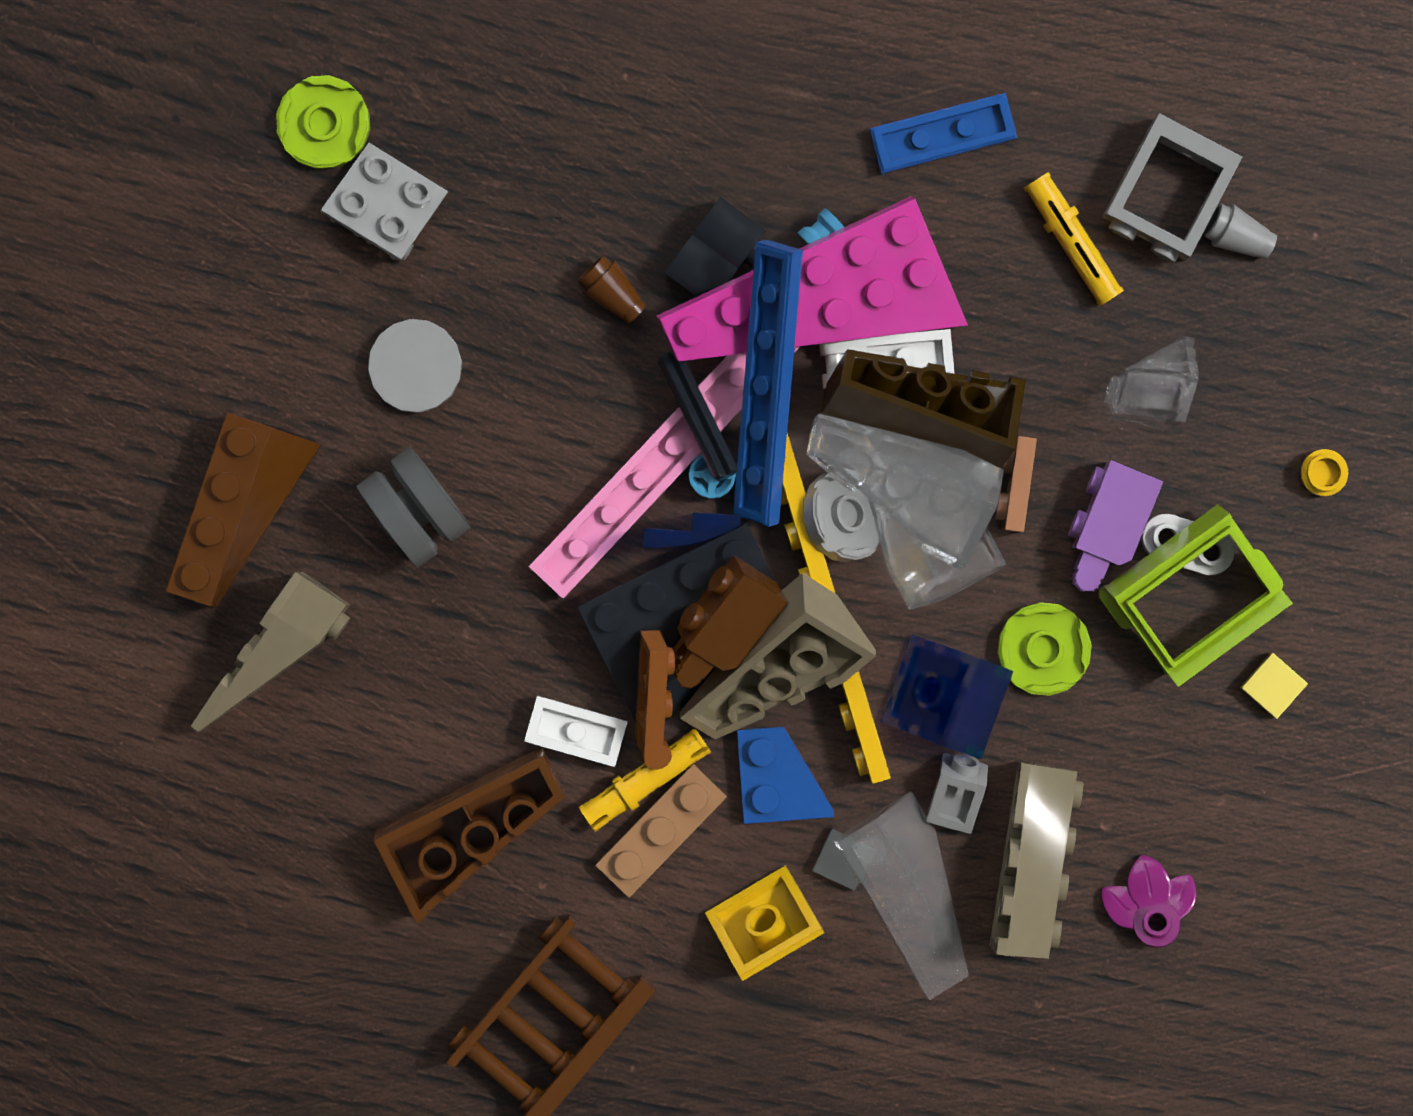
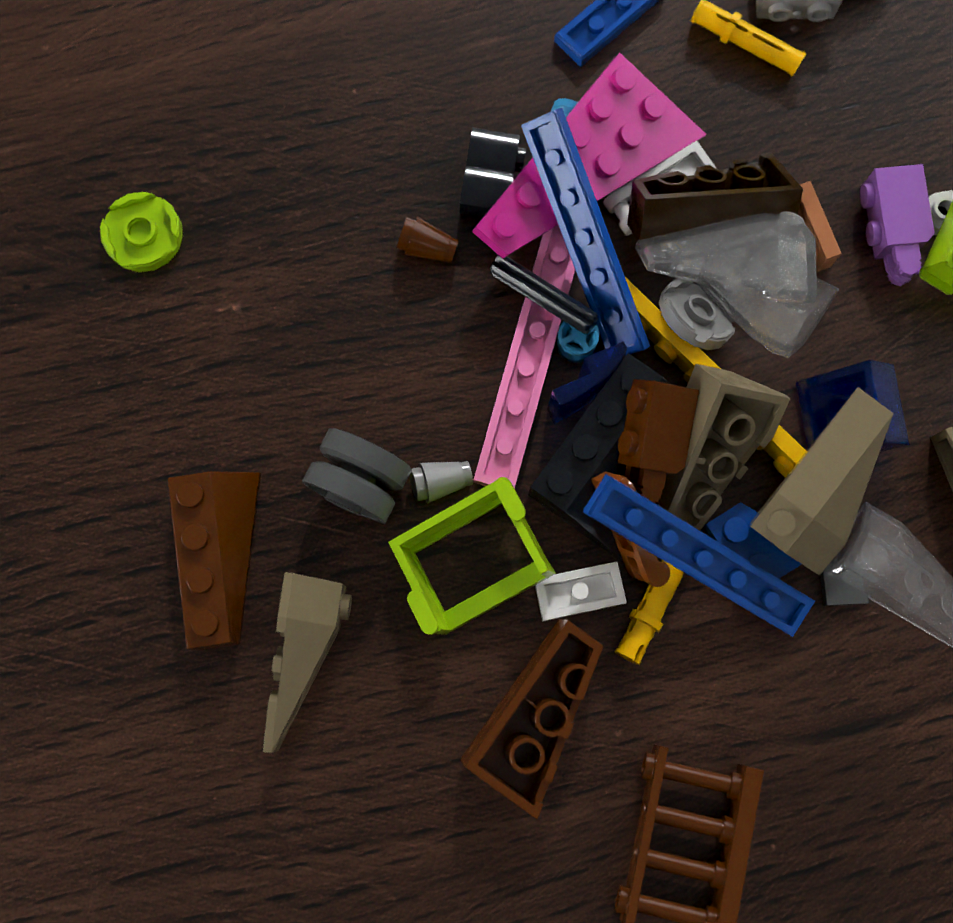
camera: 30 degrees left, 10 degrees down
light grey hinge [320,143,448,261] -> none
light grey tile [368,319,463,413] -> none
medium nougat plate [596,763,727,898] -> none
yellow slope [705,865,824,981] -> none
light grey bracket [926,753,988,834] -> none
lime tile [997,602,1092,696] -> none
clear wedge [1104,336,1199,431] -> none
none -> lime piece [388,477,556,635]
none -> light grey cone [409,461,473,503]
none -> blue tile [583,474,815,637]
none -> dark tan wedge [750,387,894,576]

